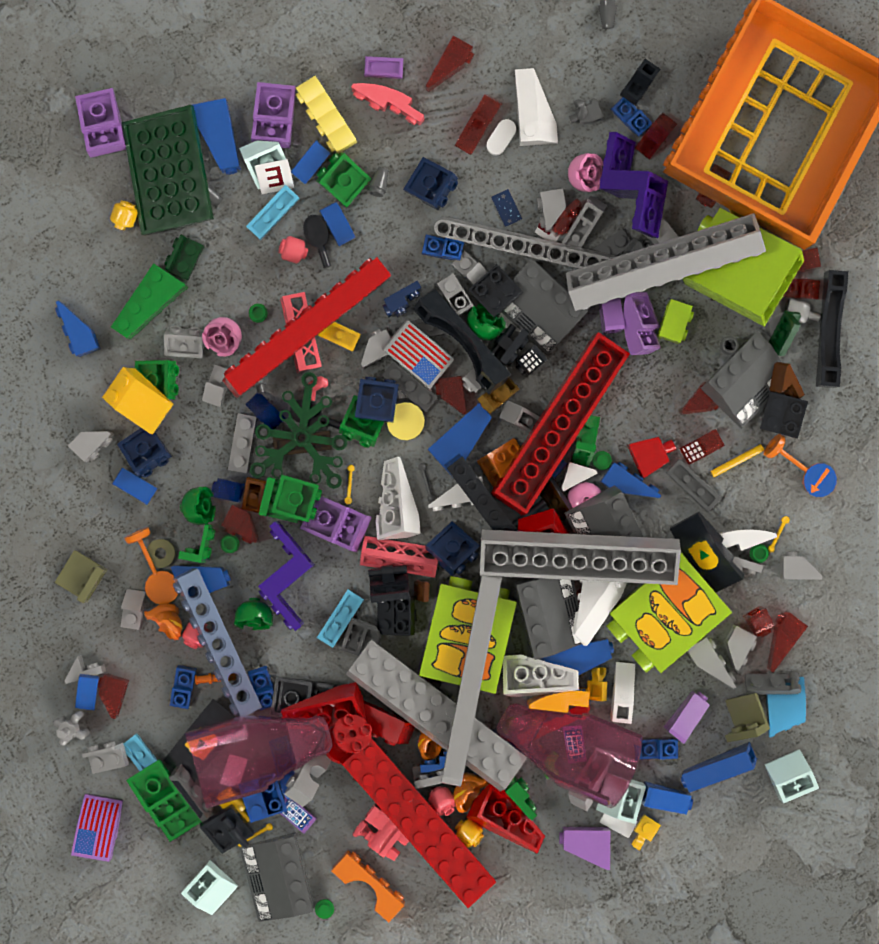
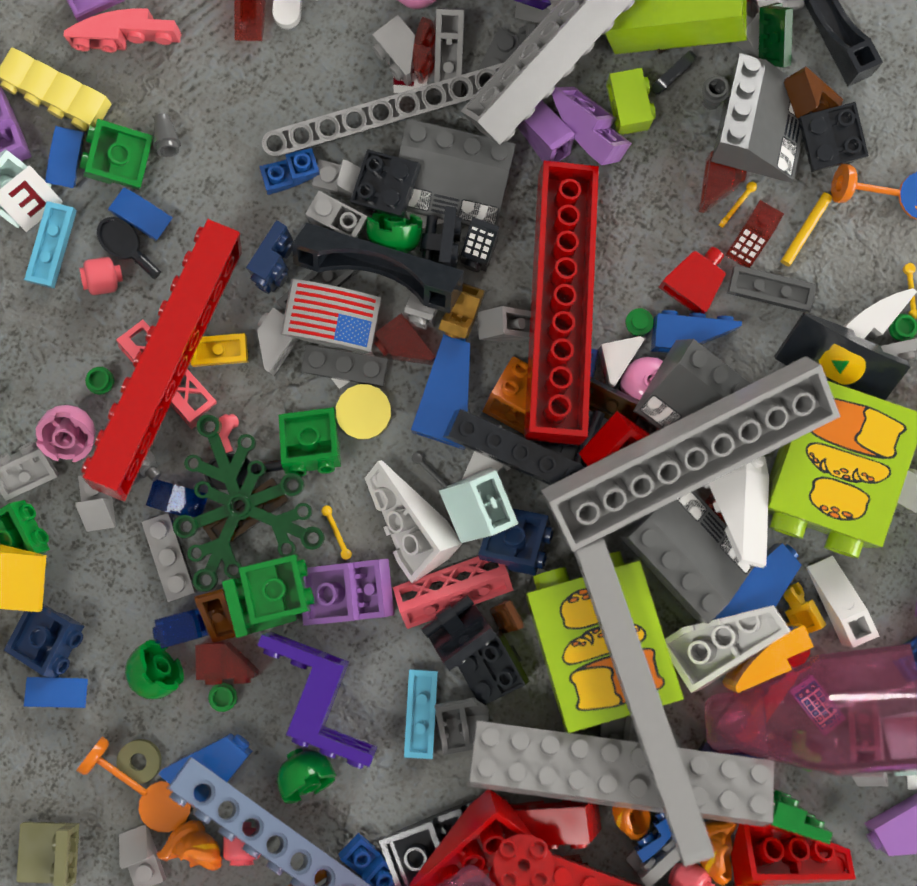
camera: 25 degrees left, 5 degrees down
green bracket [178,524,216,563] -> none
dark blue plate [355,377,399,423] -> none
dark blue plate [403,157,458,210] -> none
dark blue sticker [491,189,522,227] -> none
green bracket [570,415,600,467] -> none
none -> light aqua slope [439,467,518,543]
none -> black tile [650,50,697,95]
none -> yellow hinge [718,181,757,228]

